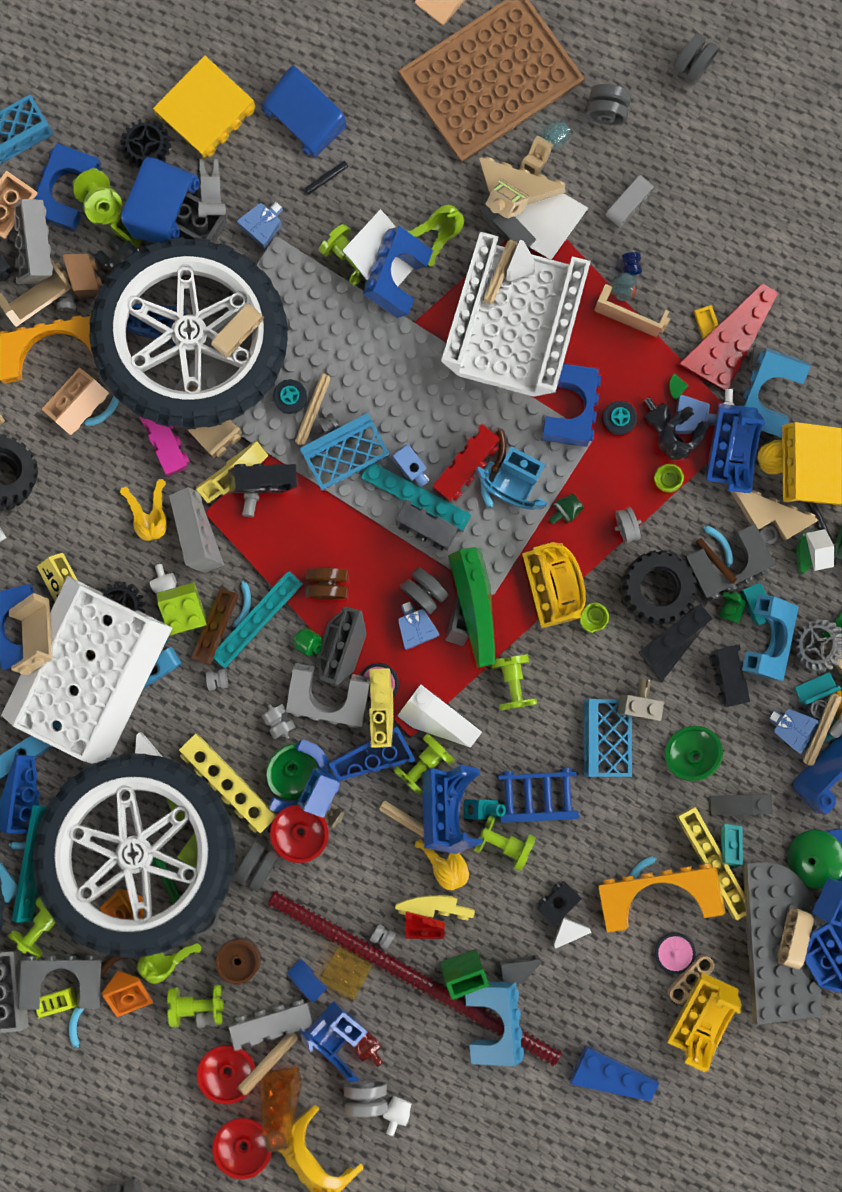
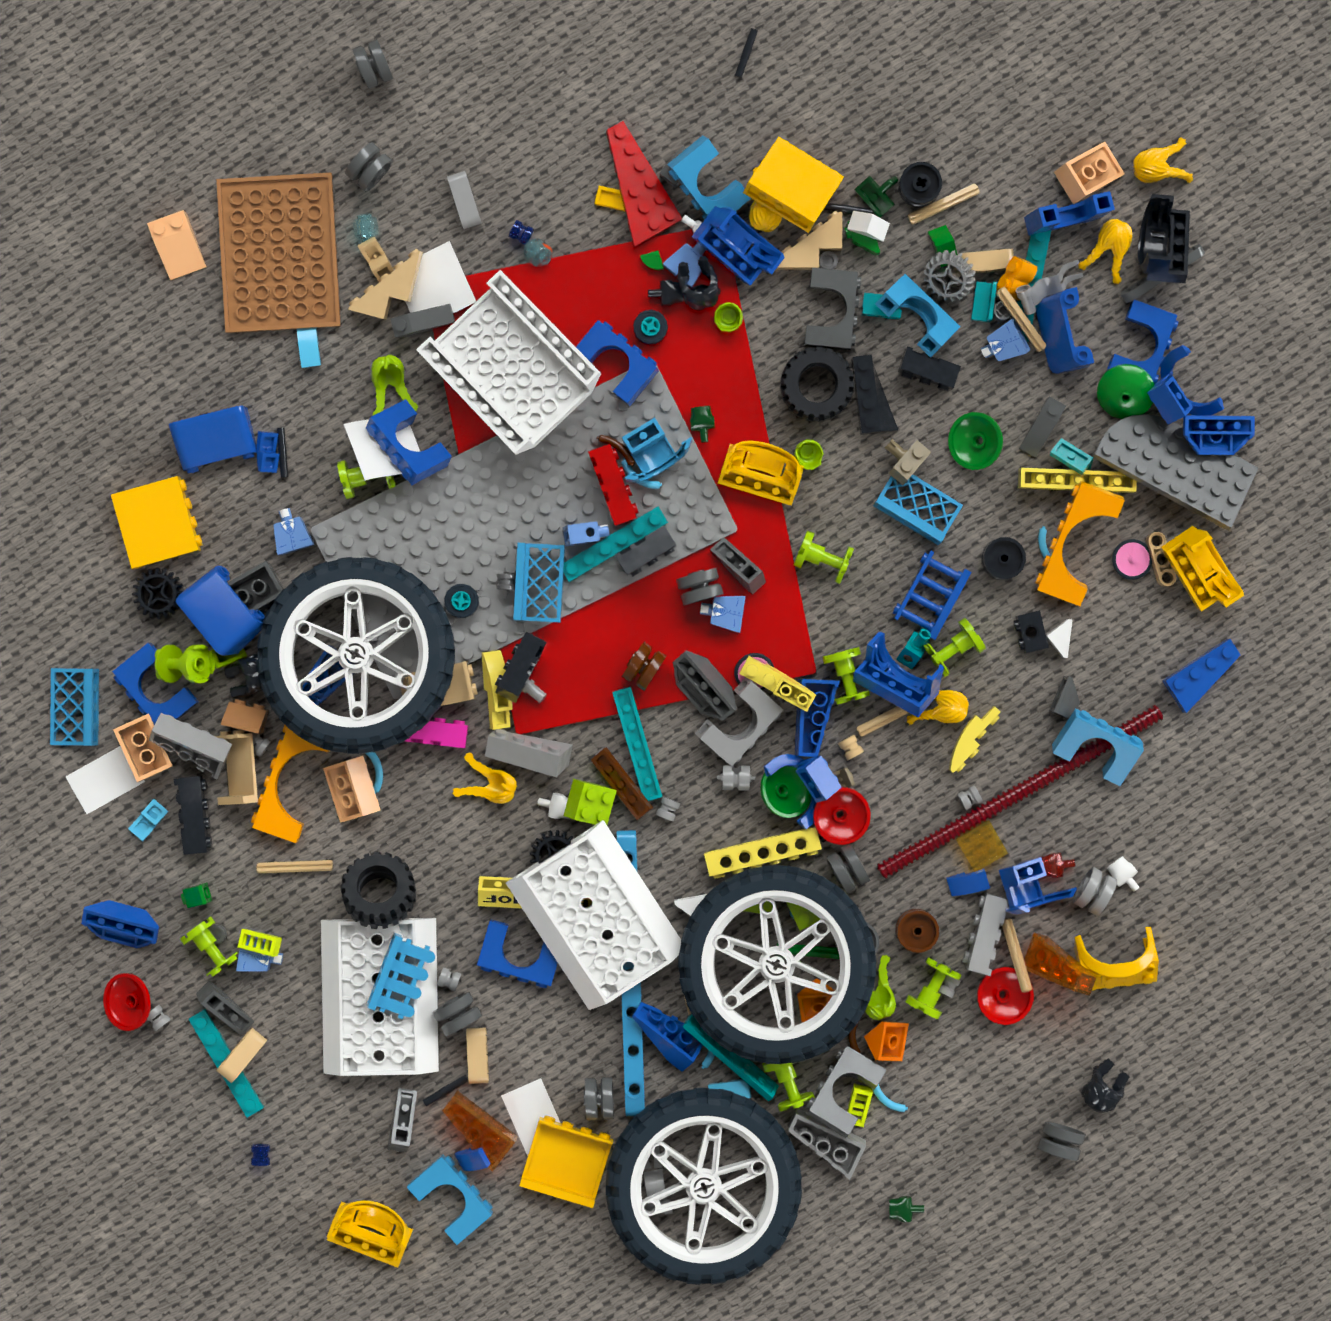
camera: 60 degrees left, 5 degrees up
tan panel [9,593,52,675] -> none
light grey flag [198,159,226,217] -> none
tan beam [211,304,264,358] -> none
red dish [212,1118,272,1179] -> none
medium azure piece [233,581,251,628] -> none
green head [293,628,322,657] -> none
tan axle [295,374,331,446] -> none
white wedge [398,685,482,748] -> none
red wing [405,912,445,939] -> none
green brick [440,949,489,1000] -> none
green wedge [448,547,495,668] -> none
tan axle [483,240,517,305] -> none
tan torso [486,178,531,218] -> none
white slope [506,240,535,281] -> none
tan panel [594,284,670,338] -> none
light grey wheel [615,507,642,544] -> none
reddish brown bar [696,538,737,584] -> none
medium azure piece [703,526,733,567] -> none
green bracket [719,591,747,624] -> none
tan beam [778,908,814,969] -> none
none -> blue slope [257,431,280,473]
none -> medium azure slope [297,328,321,368]
none -> tan wheel [838,735,864,761]
none -> black wheel [981,537,1026,580]

